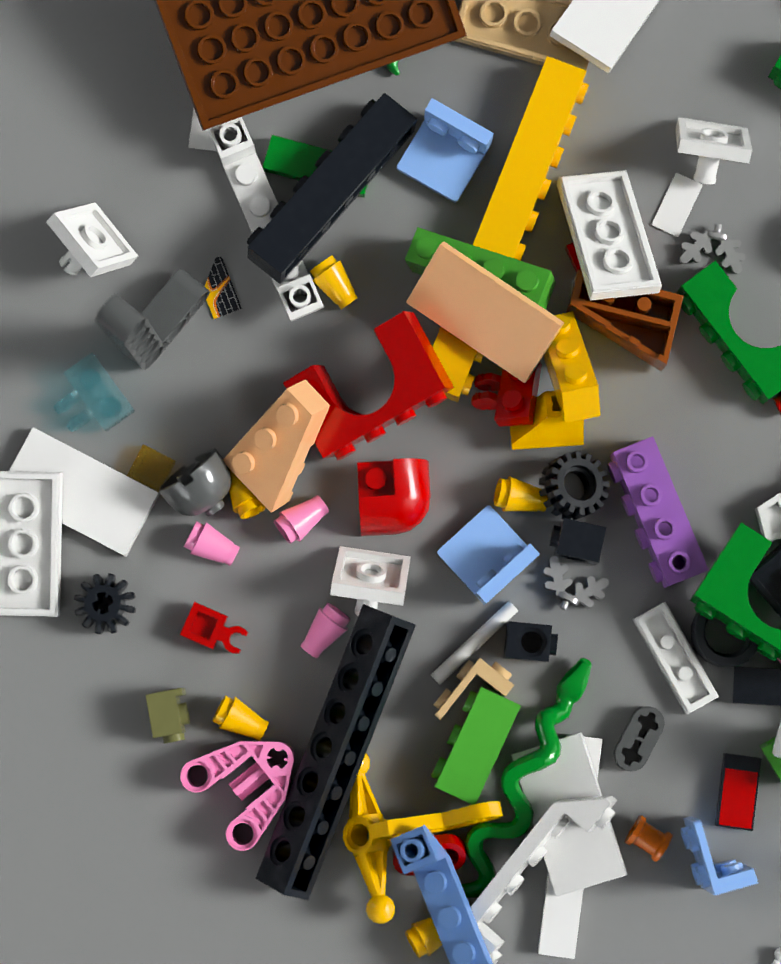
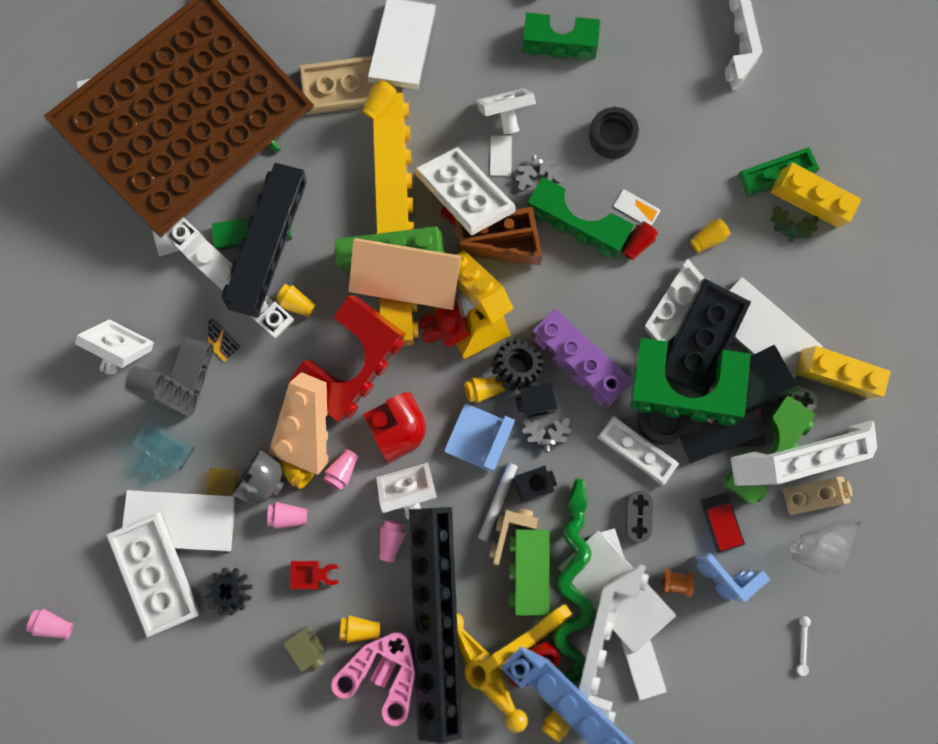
camera: 25 degrees left, 5 degrees down
light blue bracket [397,98,494,203] -> none
none -> yellow cone [362,79,397,120]

